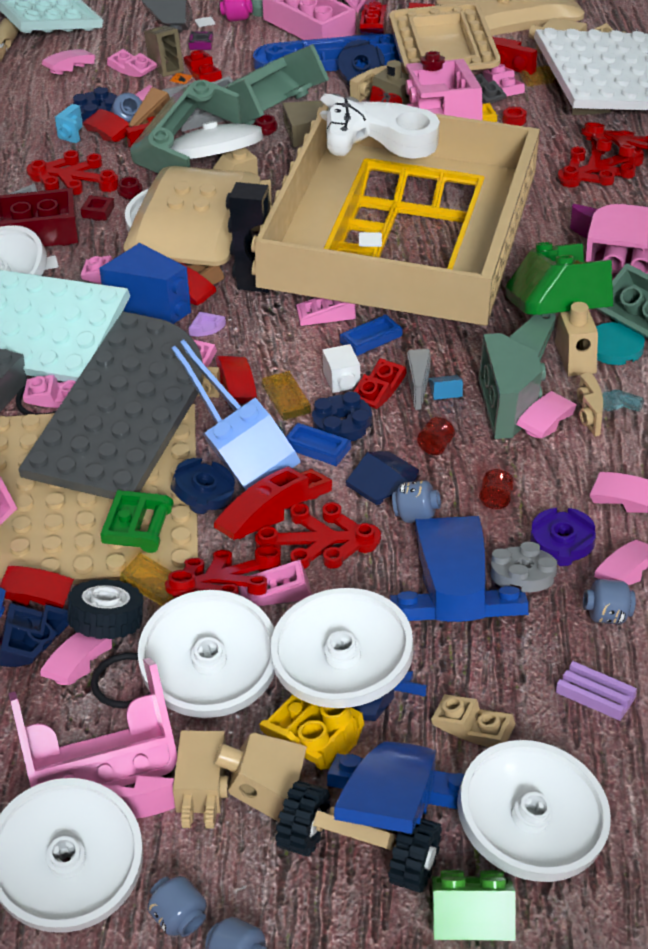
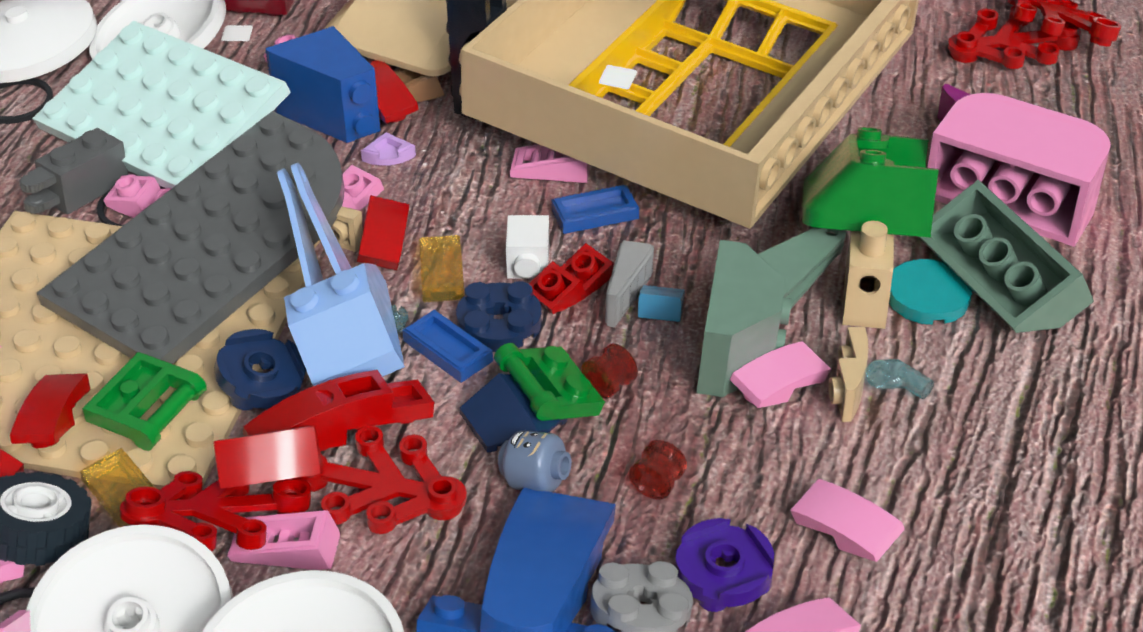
camera: 15 degrees right, 0 degrees up
none -> red slope [10,373,91,448]
none -> slope [213,425,323,489]
none -> green plate [494,343,605,421]

